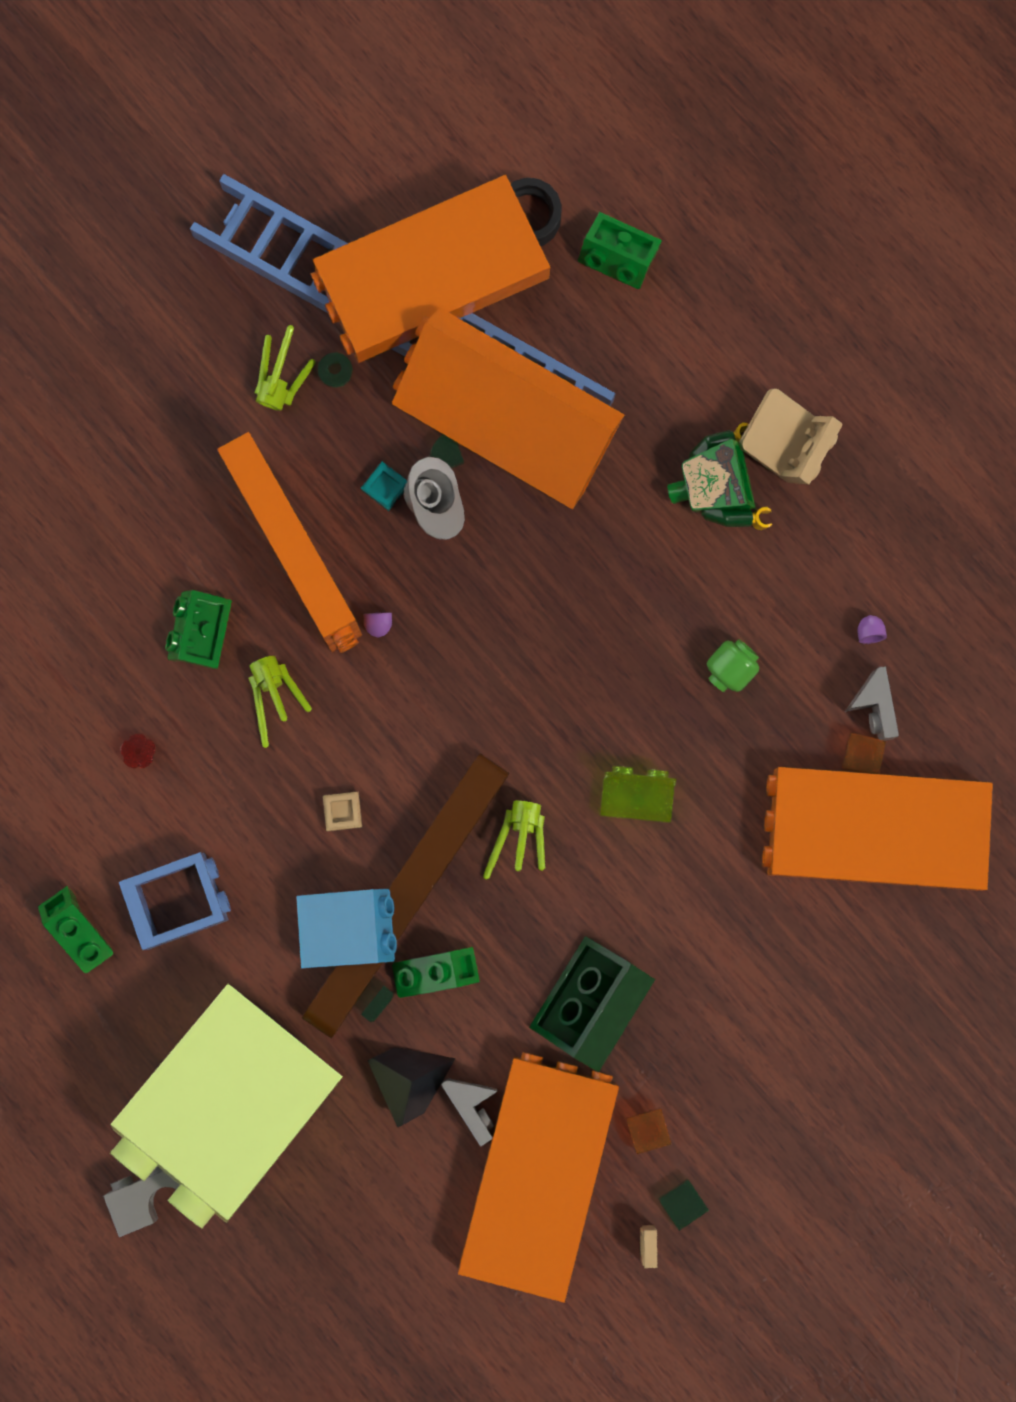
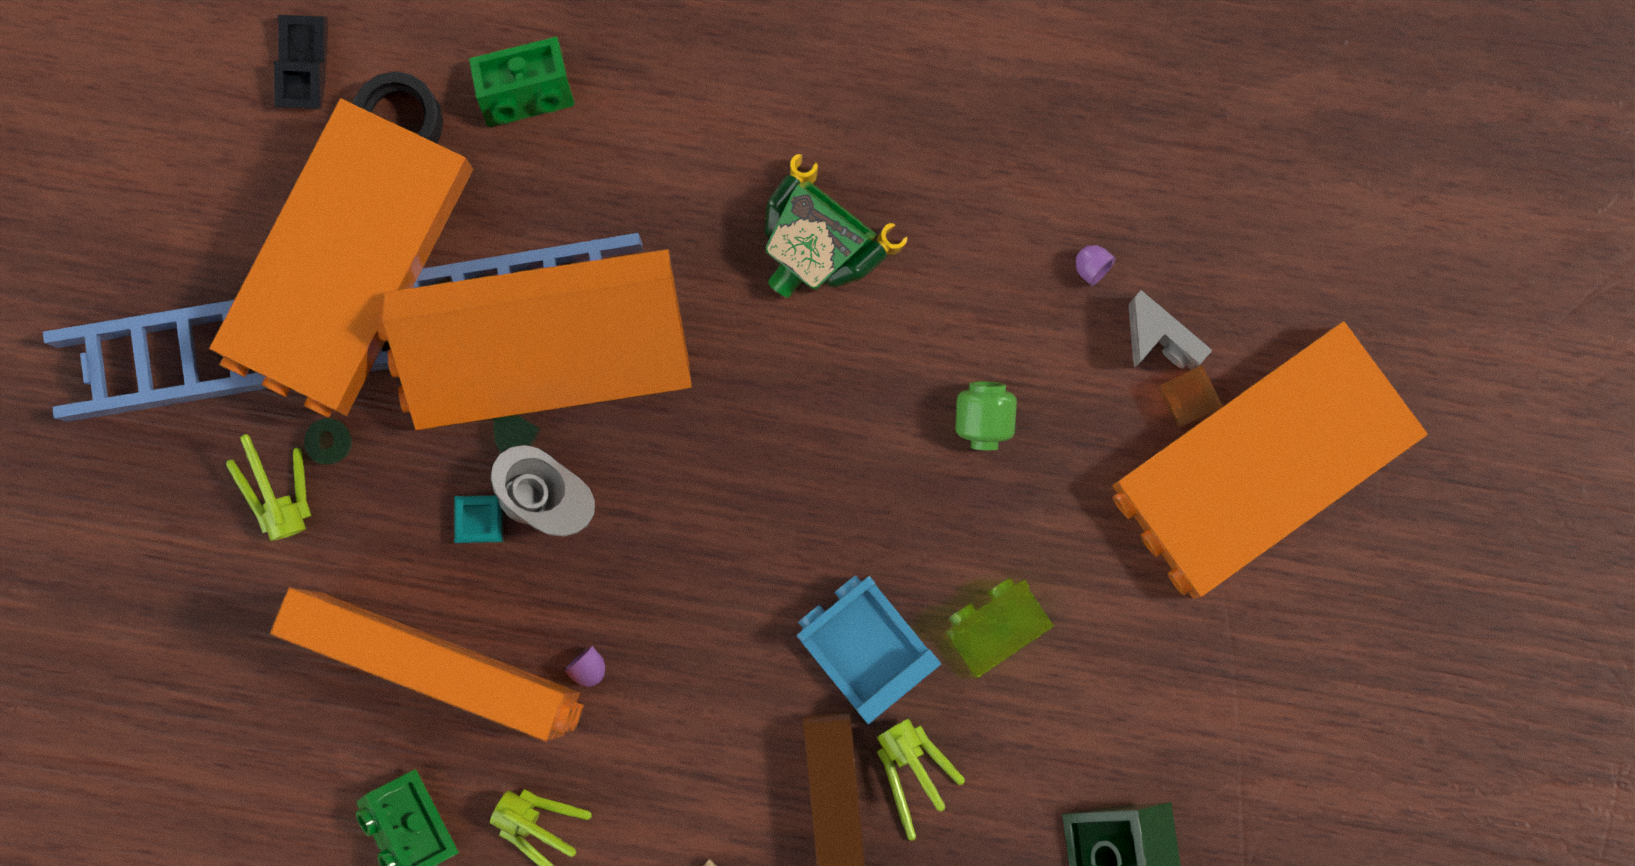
camera: 35 degrees left, 0 degrees up
tan bracket [739,389,843,485] -> none
none -> black slope [274,15,328,109]
none -> dark azure panel [796,575,941,724]

